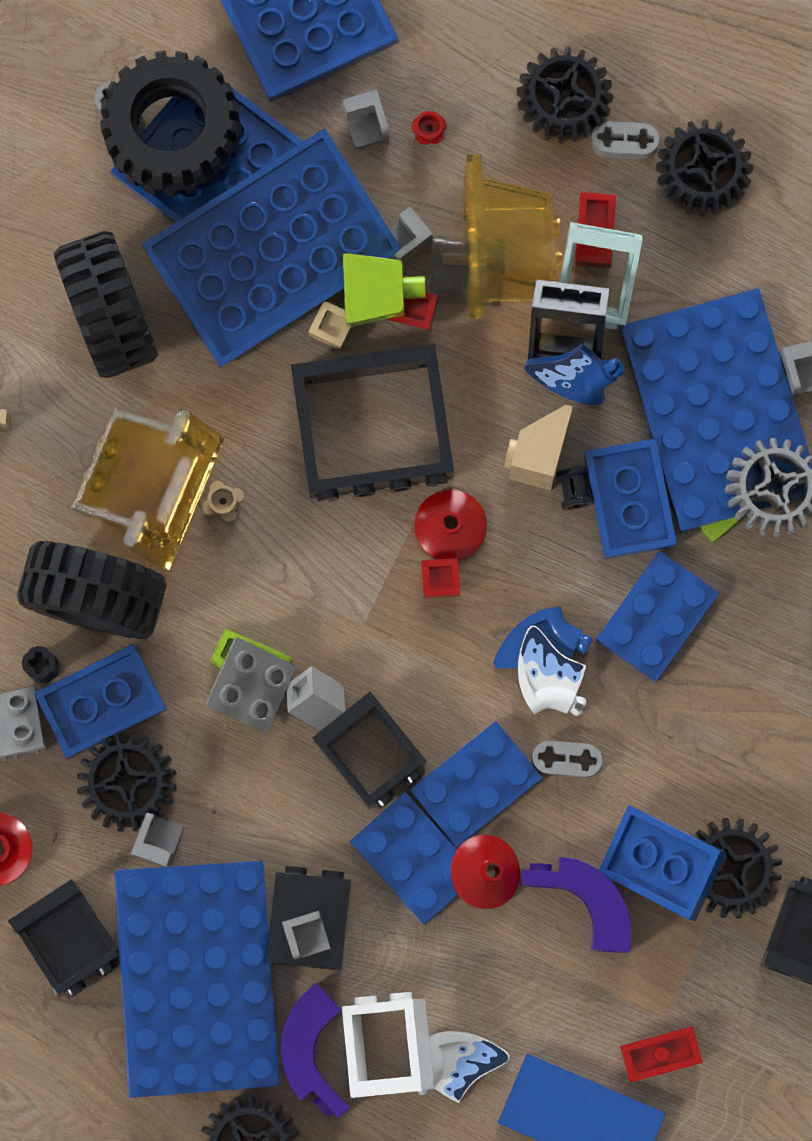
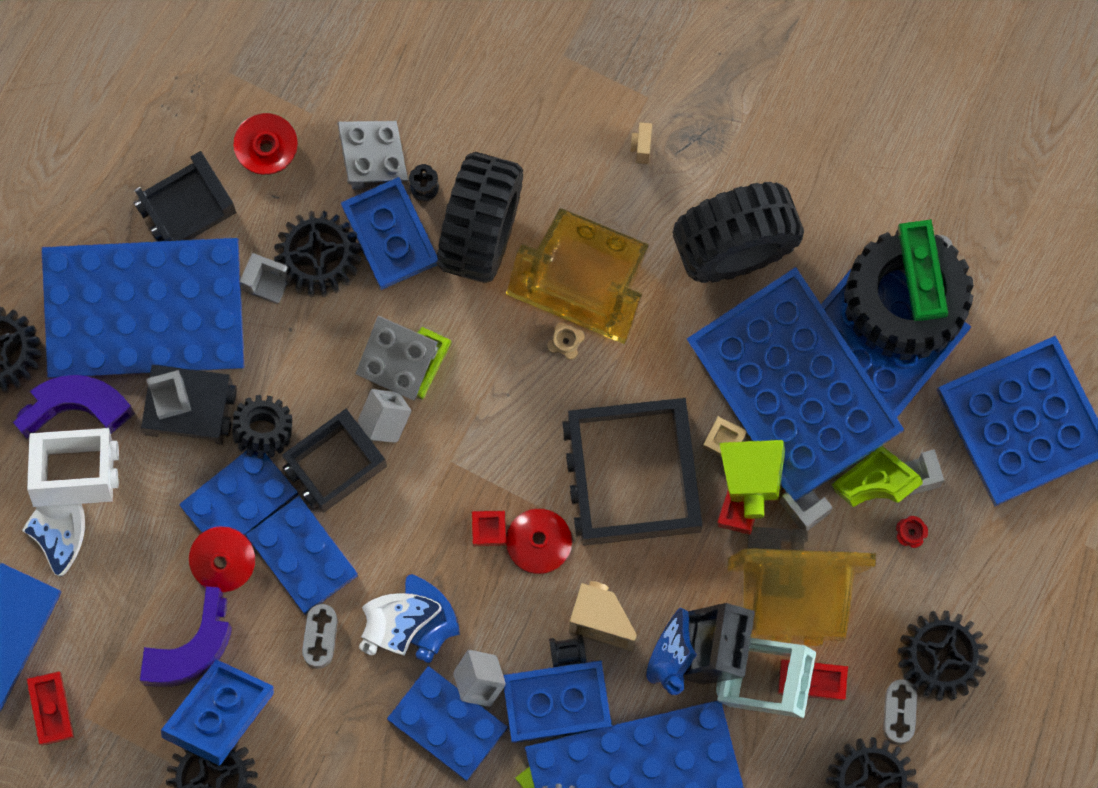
camera: 90 degrees right, 5 degrees down
none -> black tyre [232,395,292,459]
none -> light grey panel [453,649,506,707]
none -> lime tile [831,446,923,507]
none -> green tile [898,219,948,321]

